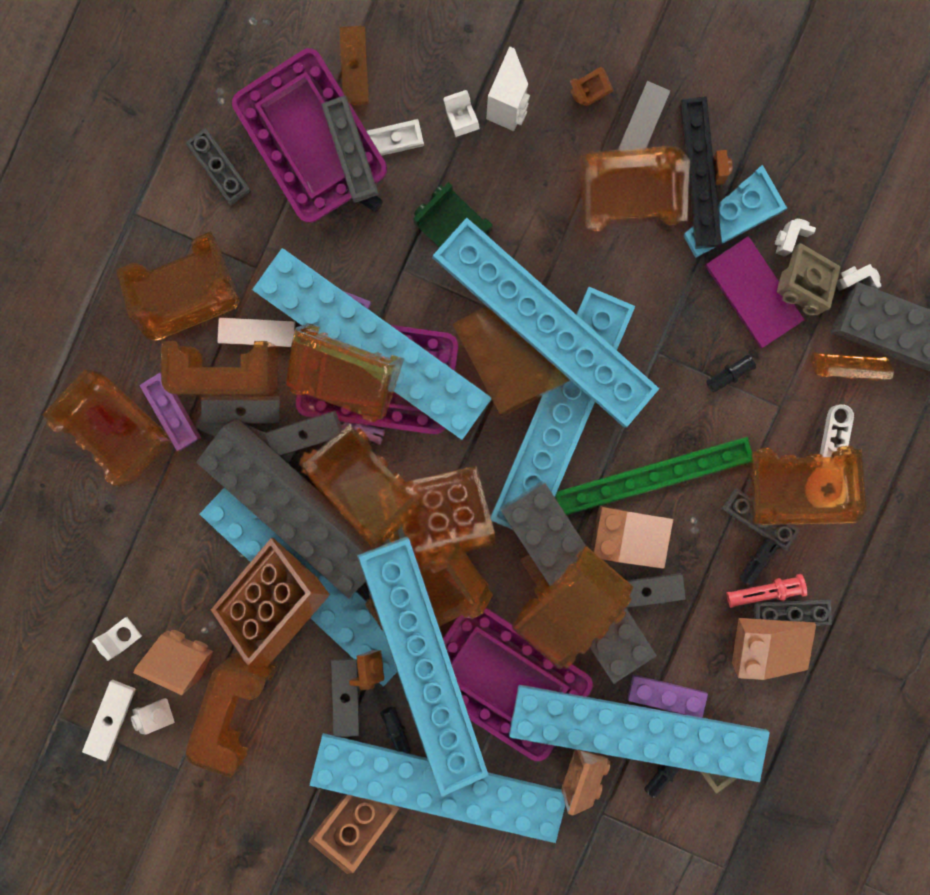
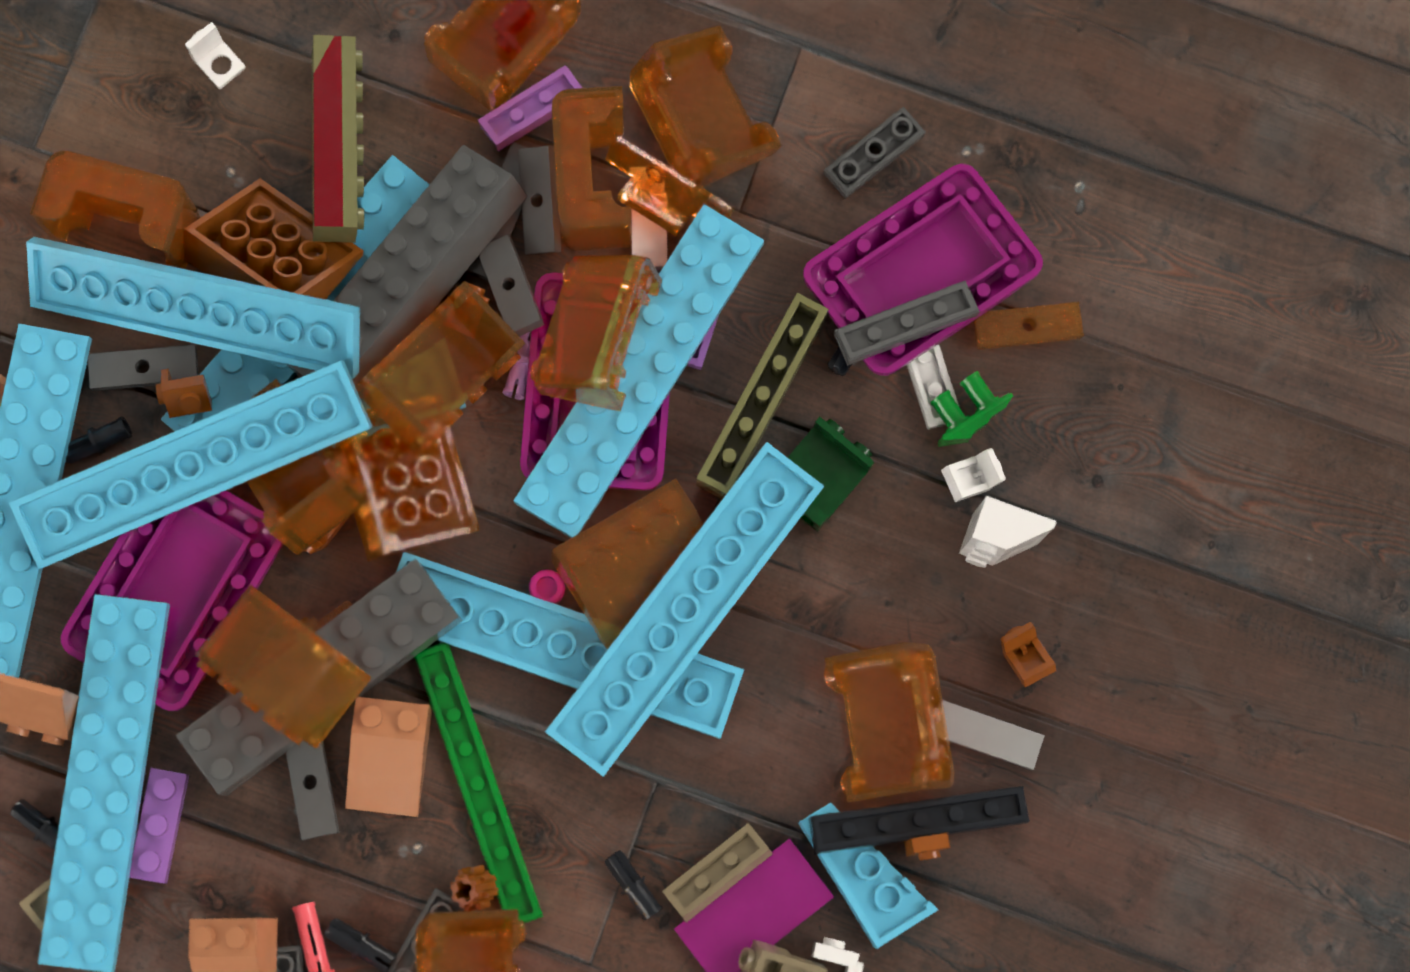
camera: 80 degrees right, 10 degrees down
white tile [82,680,136,761] -> none
white bracket [131,698,175,735] -> none
nougat slope [133,630,213,695] -> none
none -> medium azure plate [26,237,360,379]
none -> brick [312,35,364,243]
none -> dark orange gear [450,865,498,912]
none -> dark pink tile [529,570,565,604]
none -> clear orange bracket [605,135,734,236]
none -> dark tan plate [662,823,772,923]
none -> olive brick [696,293,829,499]
none -> green connector [930,371,1013,447]

